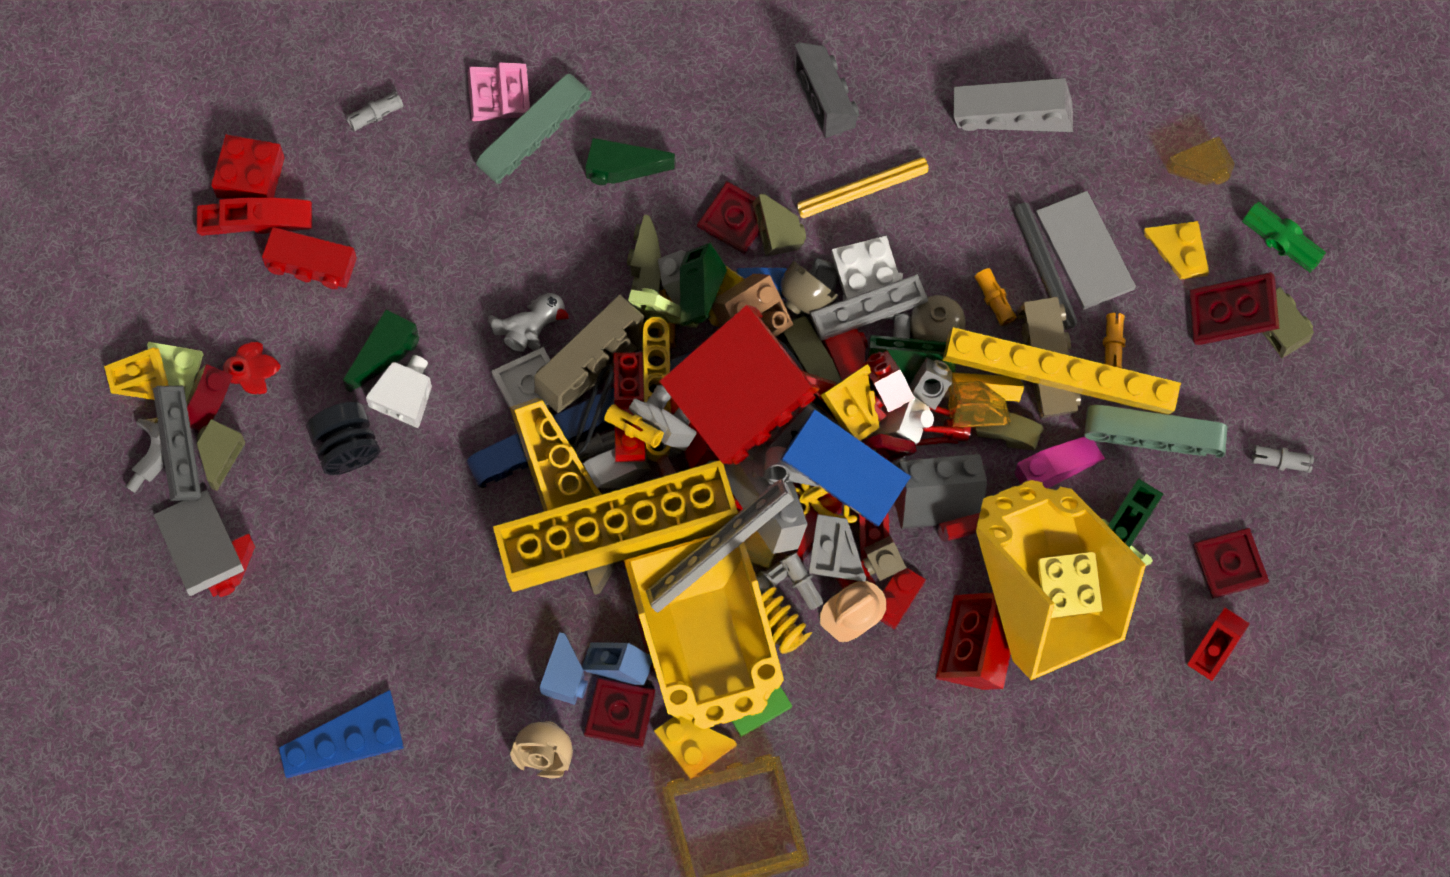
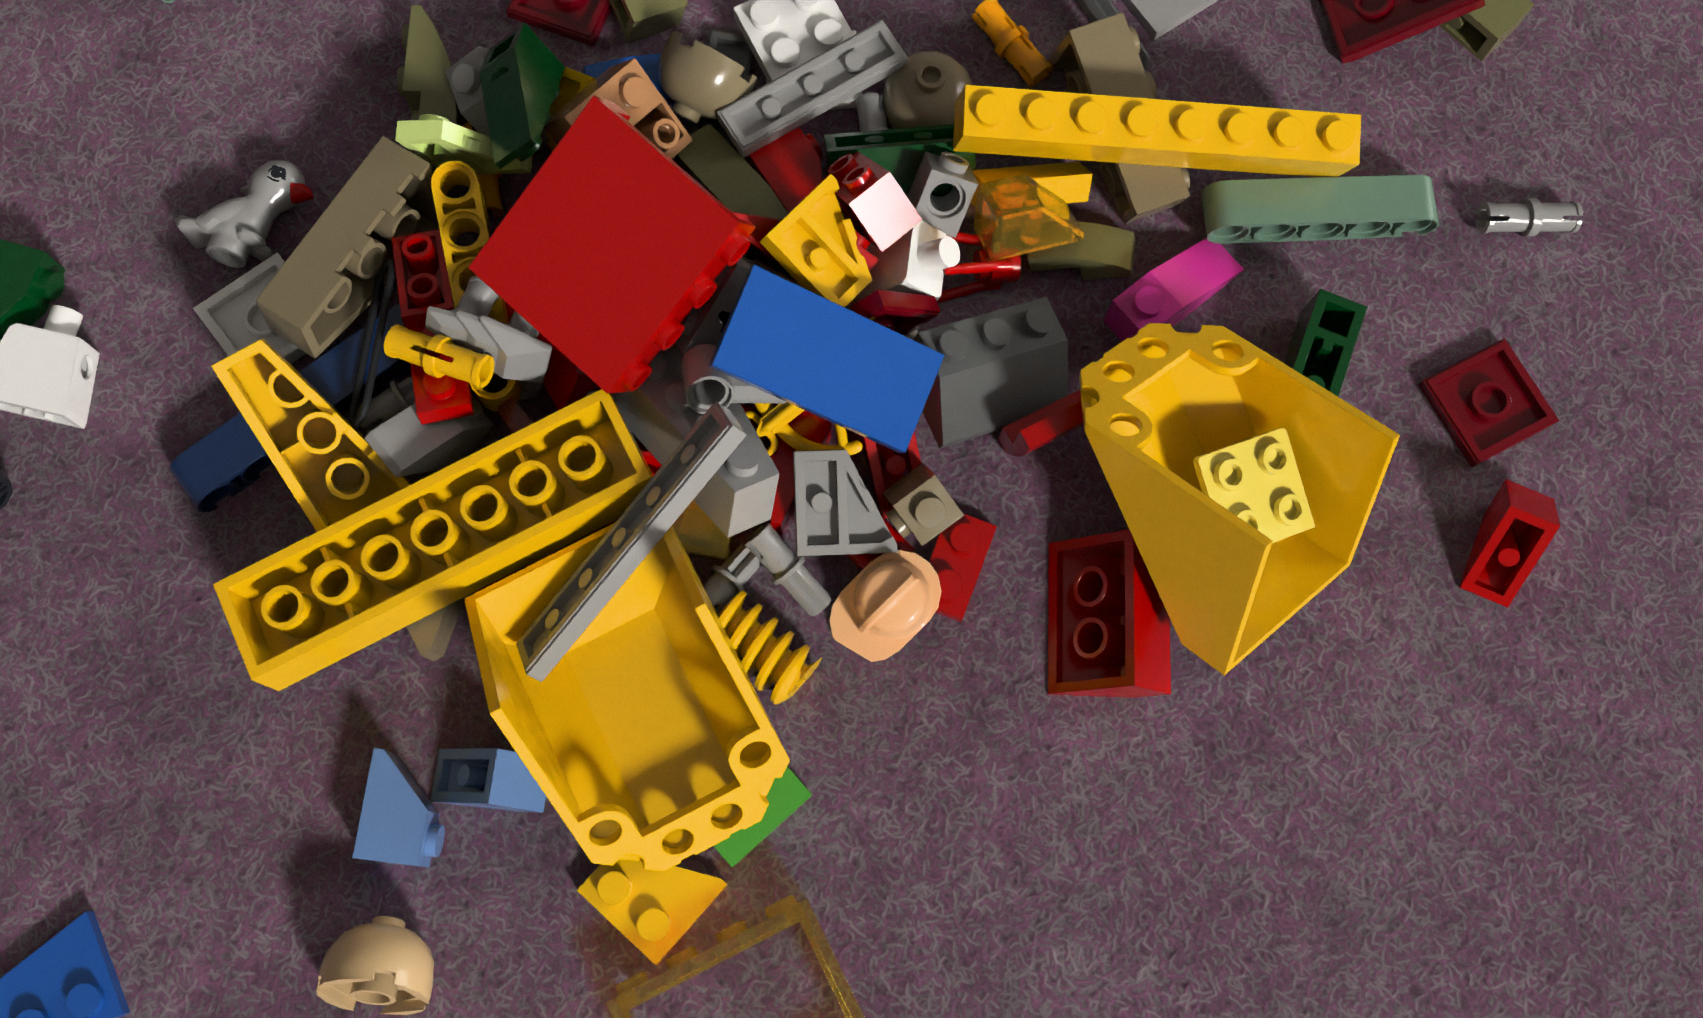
camera: 15 degrees left, 5 degrees up
dark red tile [584,677,656,748] -> none
light orange pin [1103,313,1126,368] -> none

